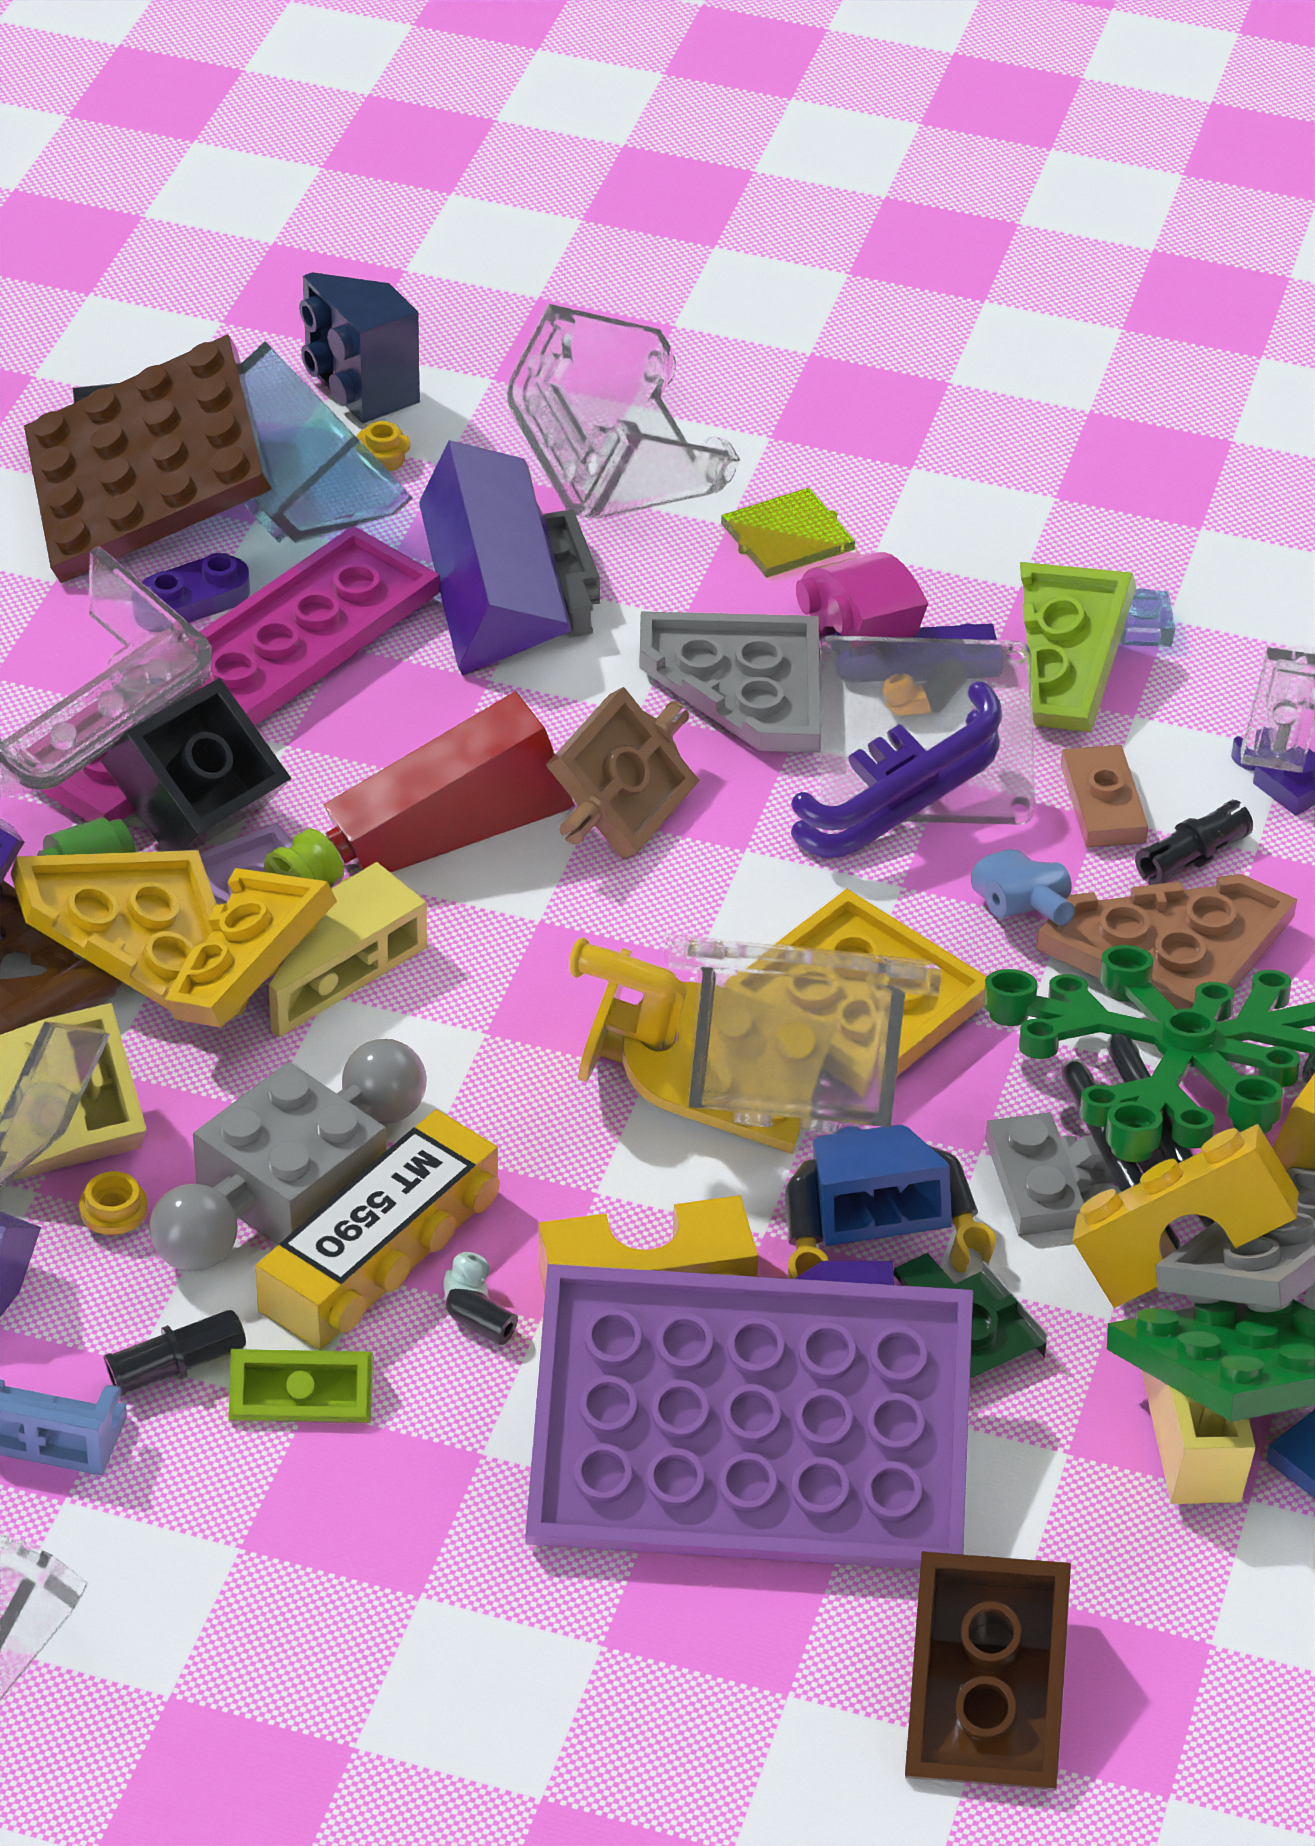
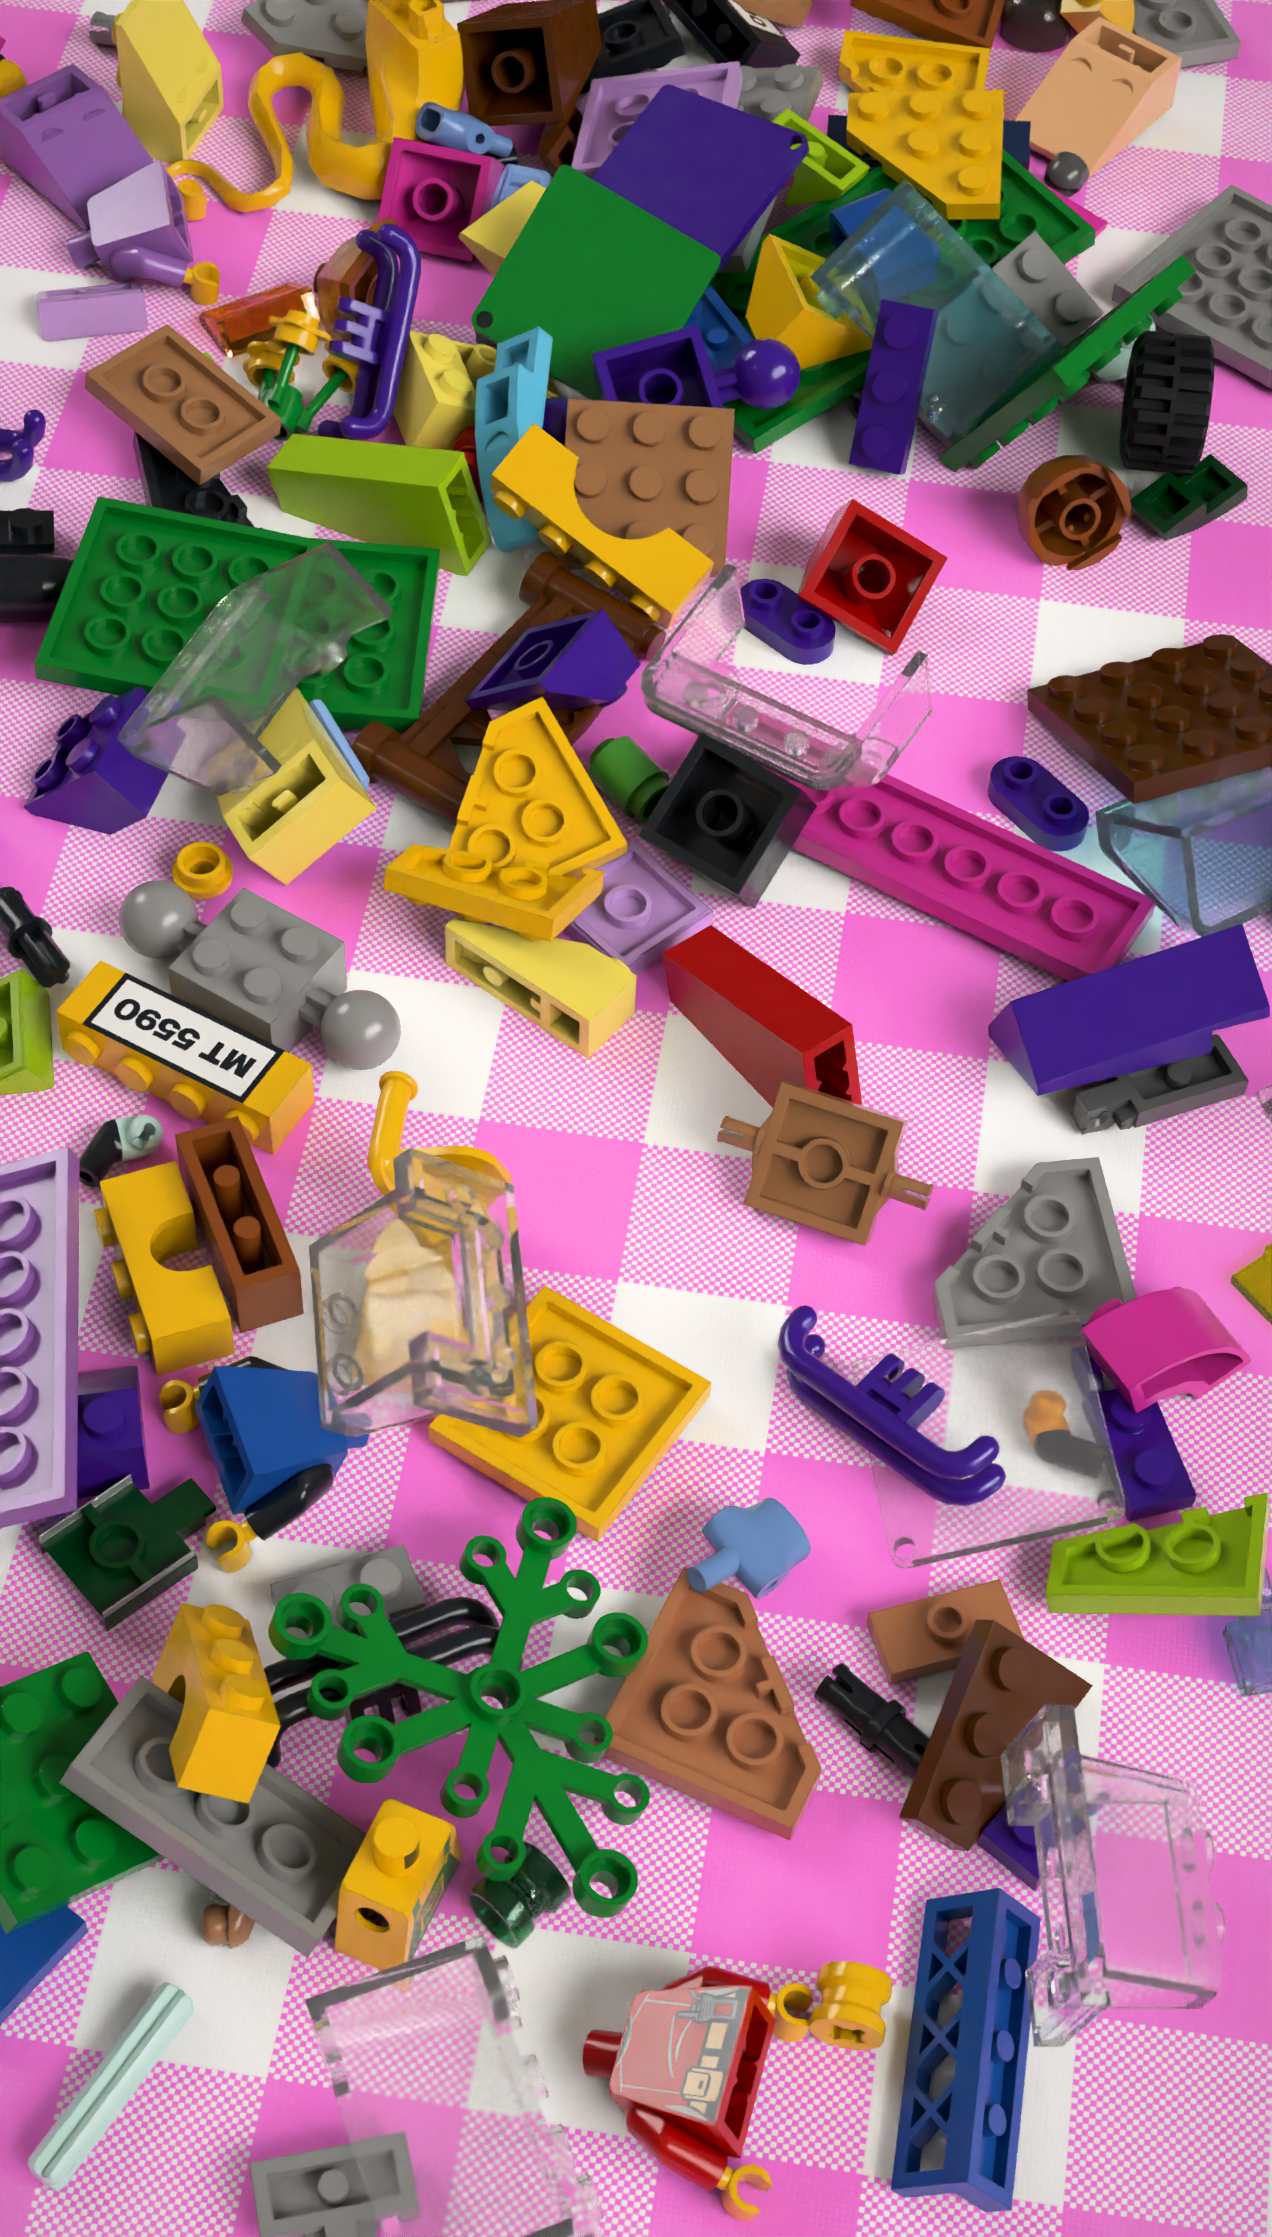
camera: 80 degrees right, 10 degrees up
lime wheel [264,828,344,888] -> none
none -> dark orange brick [175,1116,304,1334]
none -> reddish brown wing [899,1620,1093,1851]

